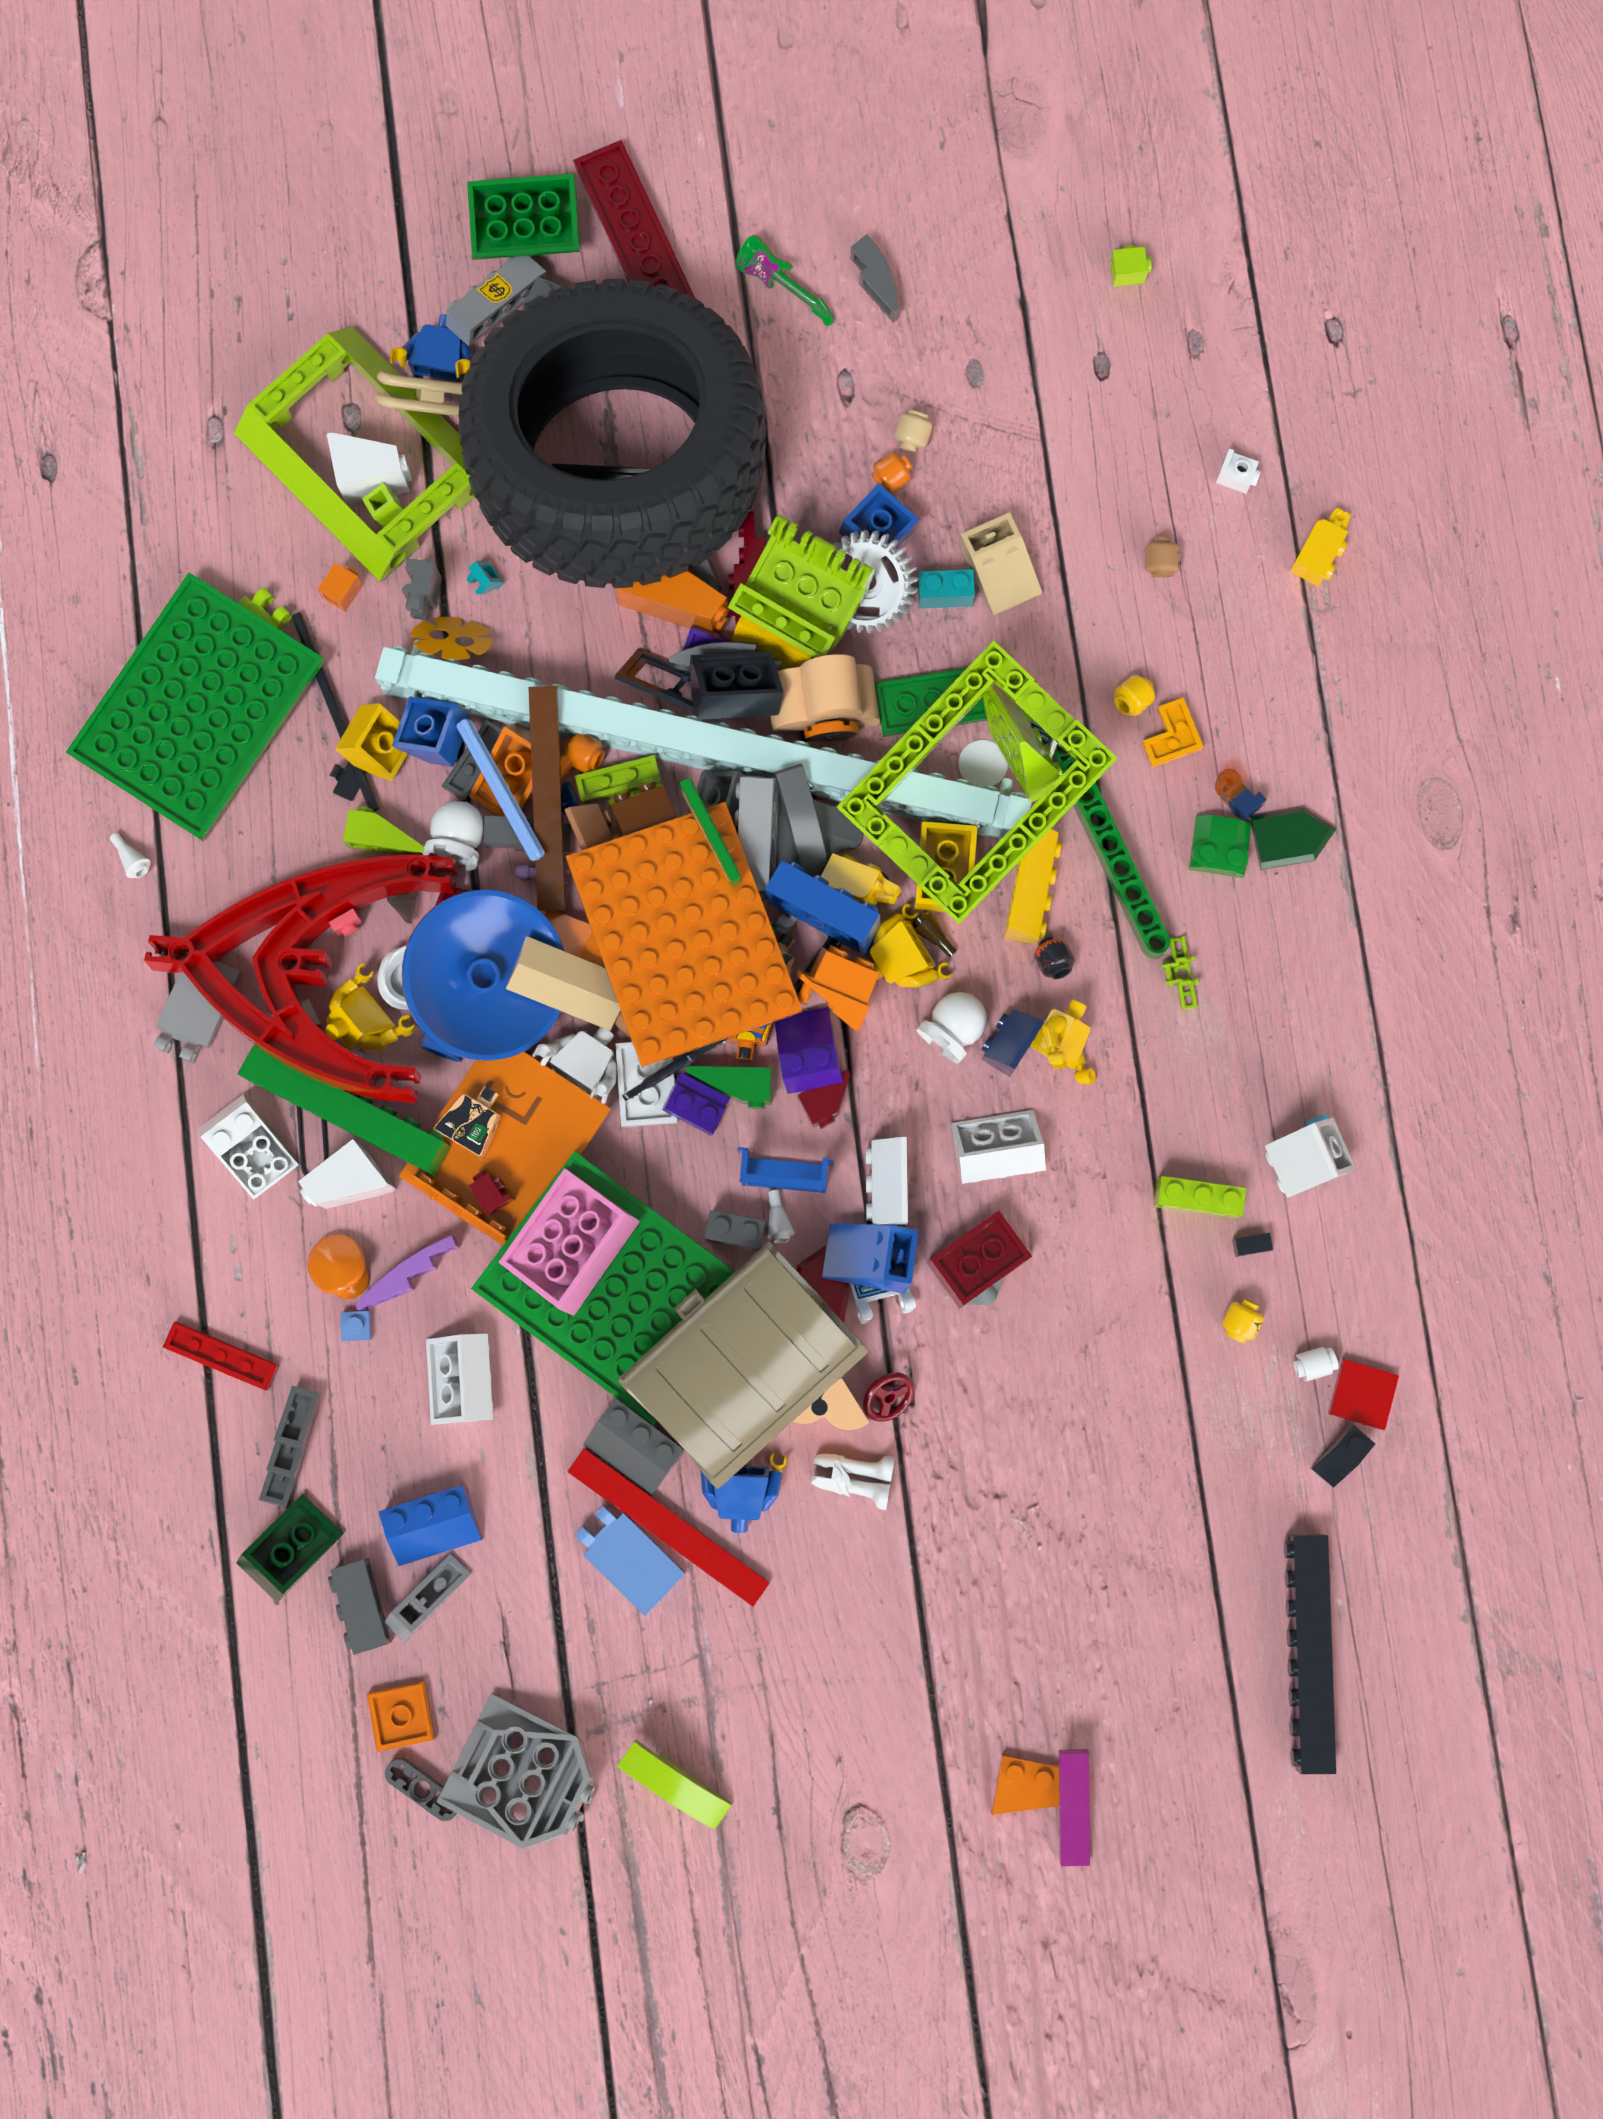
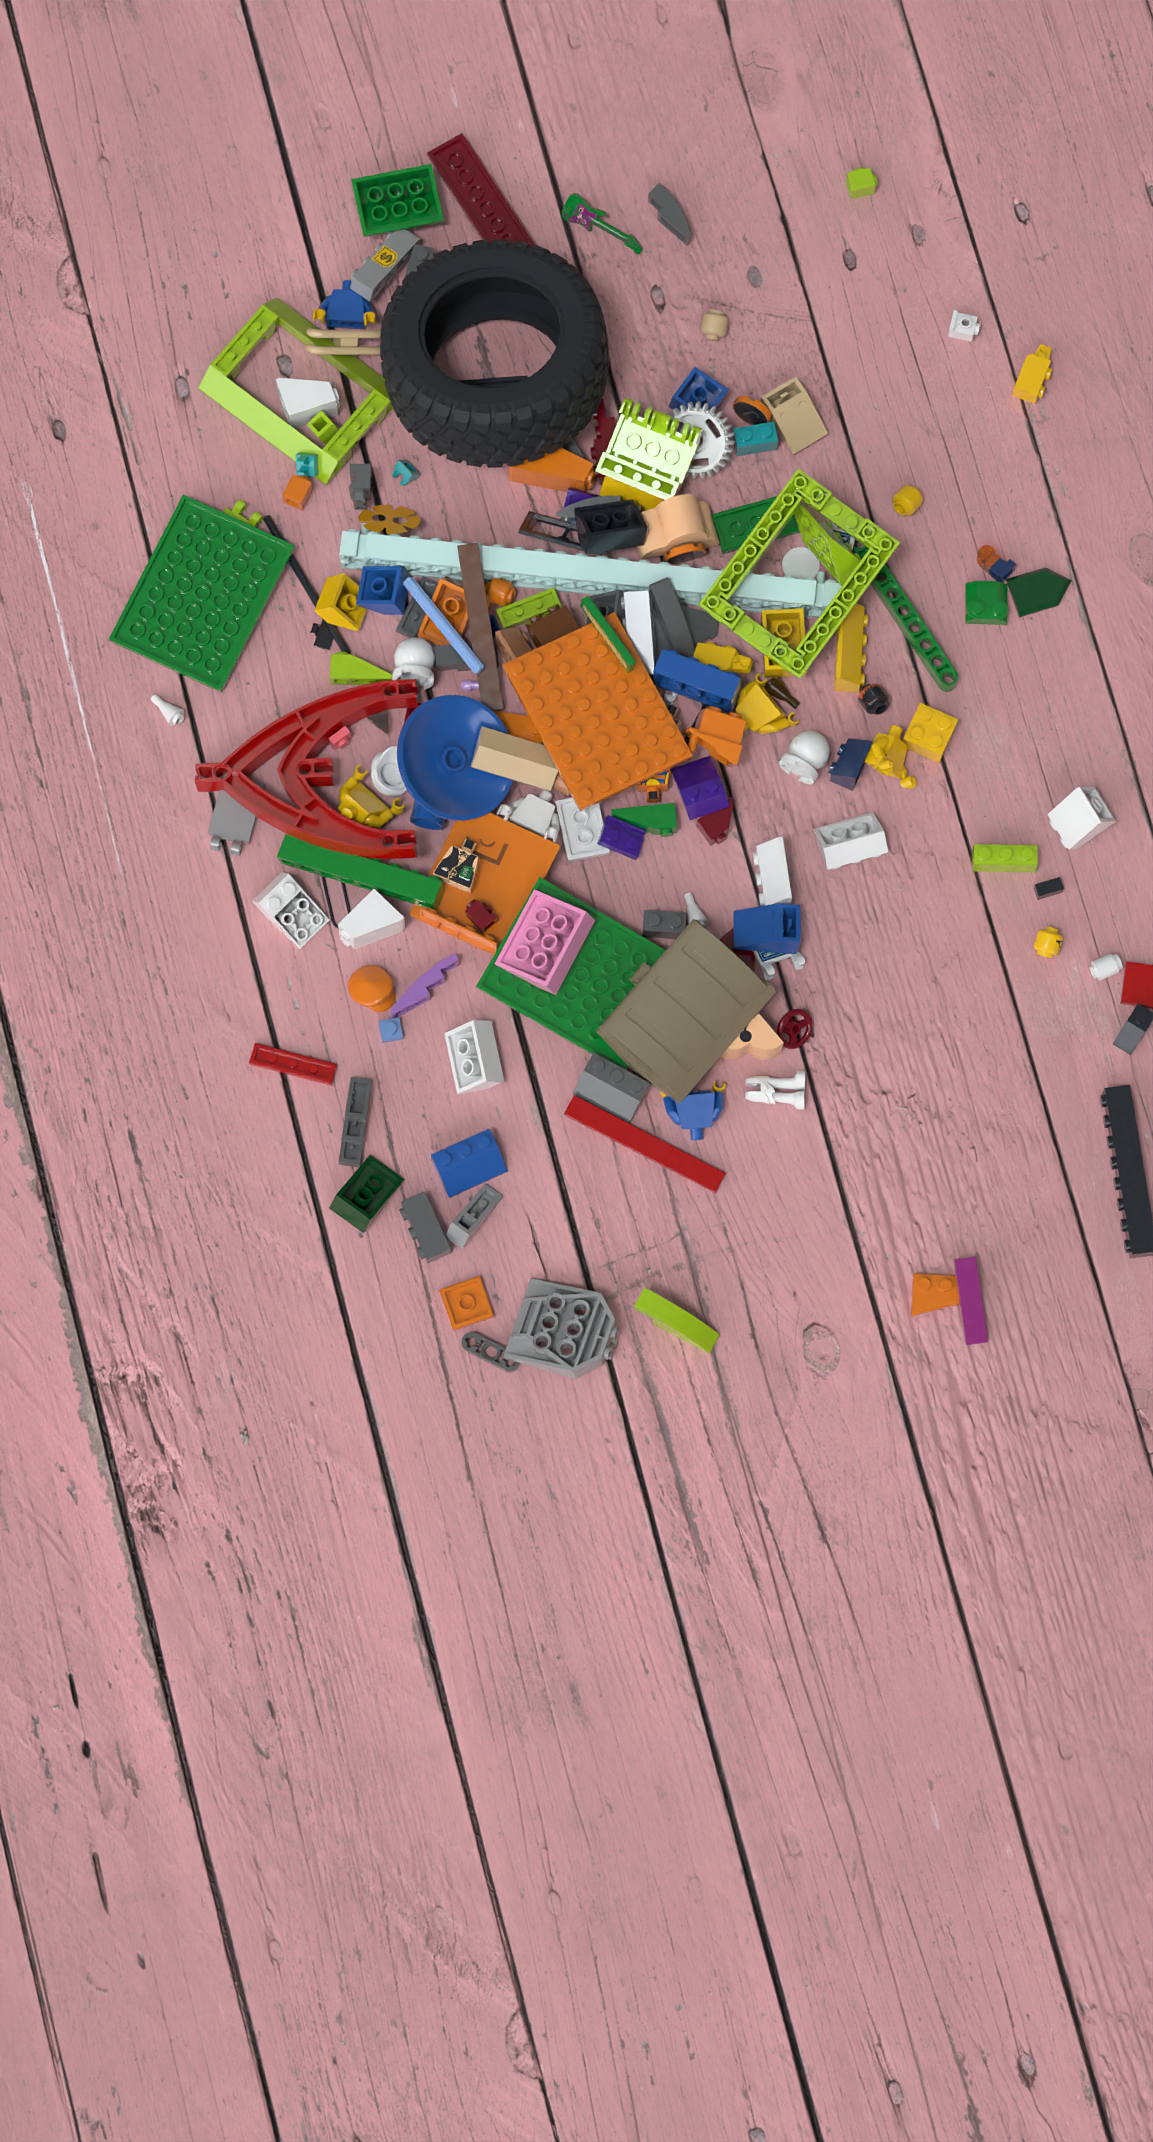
camera: 10 degrees left, 5 degrees down
medium blue tile [575,1505,685,1616] -> none
black piece [622,1038,728,1102] -> none
blue piece [737,1147,834,1193] -> none
orange head [871,452,913,493] -> none
dark red piece [927,1211,1032,1309] -> none
light orange plate [1141,697,1204,769] -> none
medium nougat head [1145,537,1180,578] -> none
lime piece [1160,936,1200,1010] -> none
none -> teal tile [296,452,319,477]
none -> tile [732,396,772,425]
none -> yellow brick [902,703,958,763]

